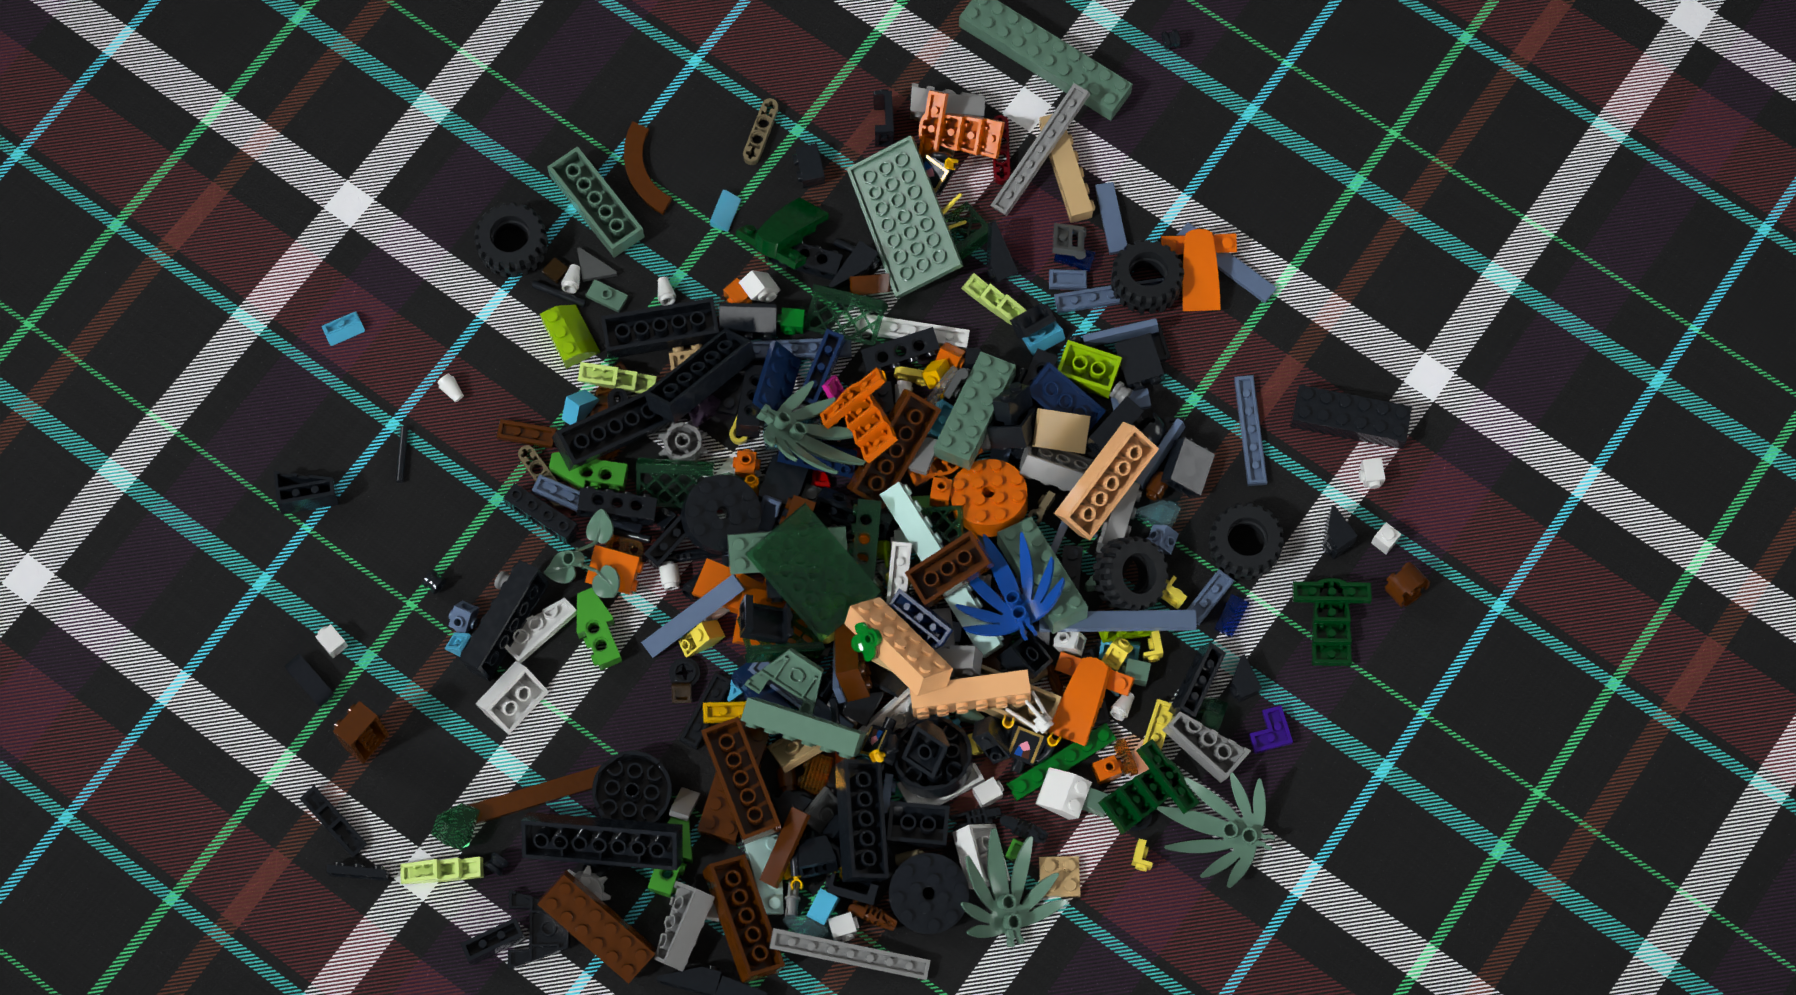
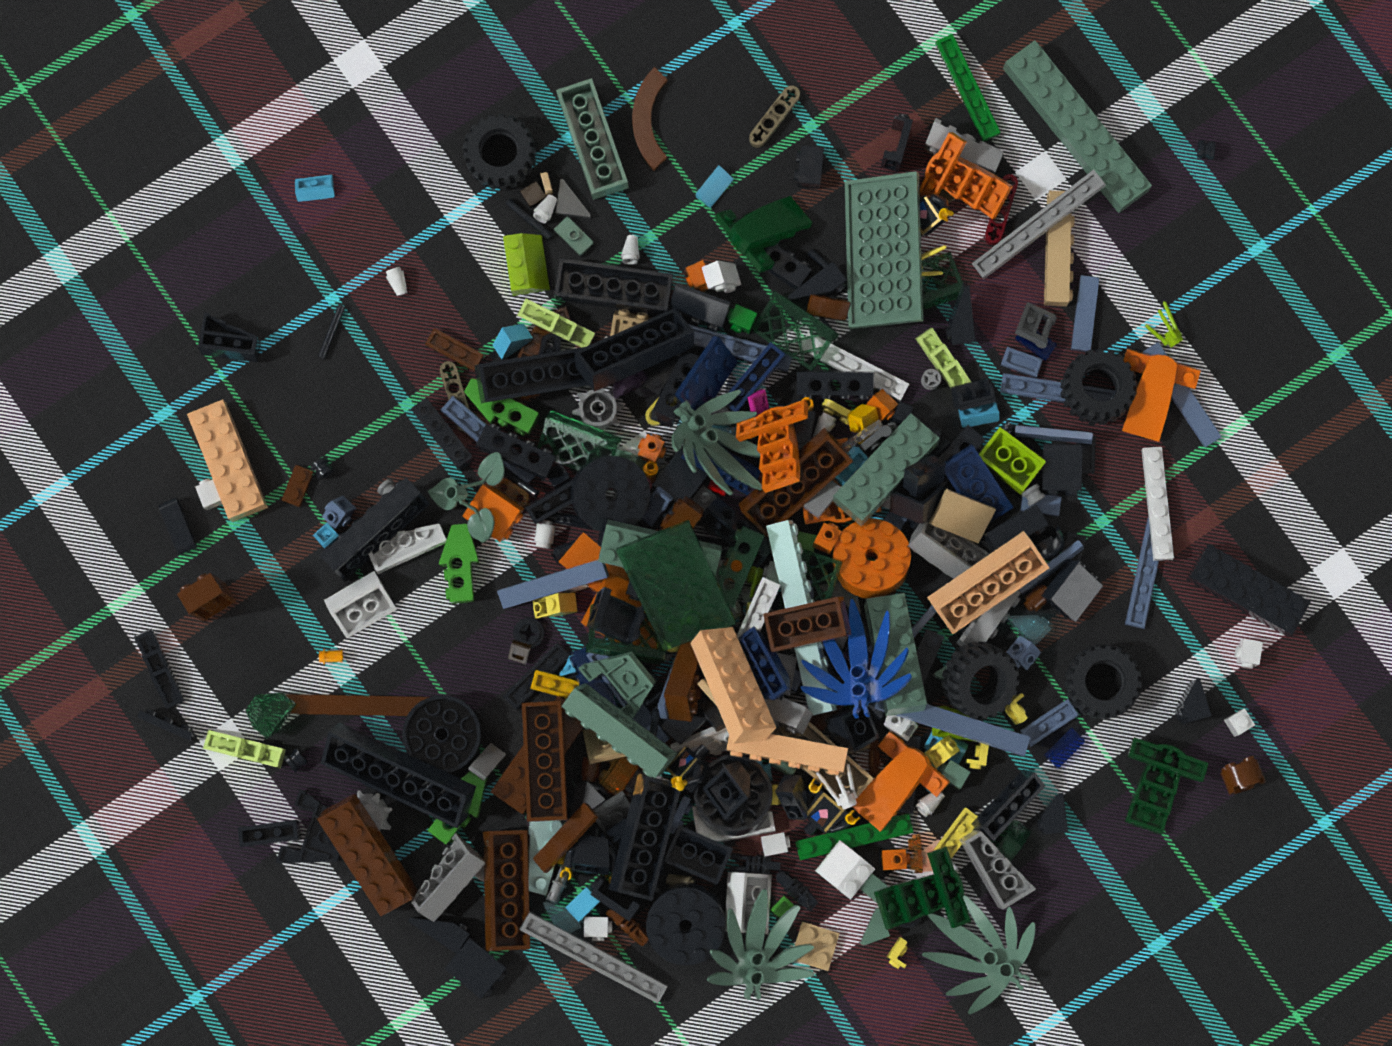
camera: 20 degrees right, 10 degrees up
green plate [851,622,882,662] -> none
dark tan plate [1028,491,1056,525] -> none
dark purple plate [1249,705,1293,754] -> none
none -> light nougat brick [187,399,268,522]
none -> reddish brown plate [282,465,314,507]
none -> light orange pin [319,649,343,664]
none -> tan tile [540,172,553,196]
none -> sand green slope [859,908,890,945]
none -> light grey wheel [921,369,941,390]
none -> green plate [935,34,1001,142]
none -> white plate [1141,447,1174,561]
none -> lime plant [1145,301,1183,348]

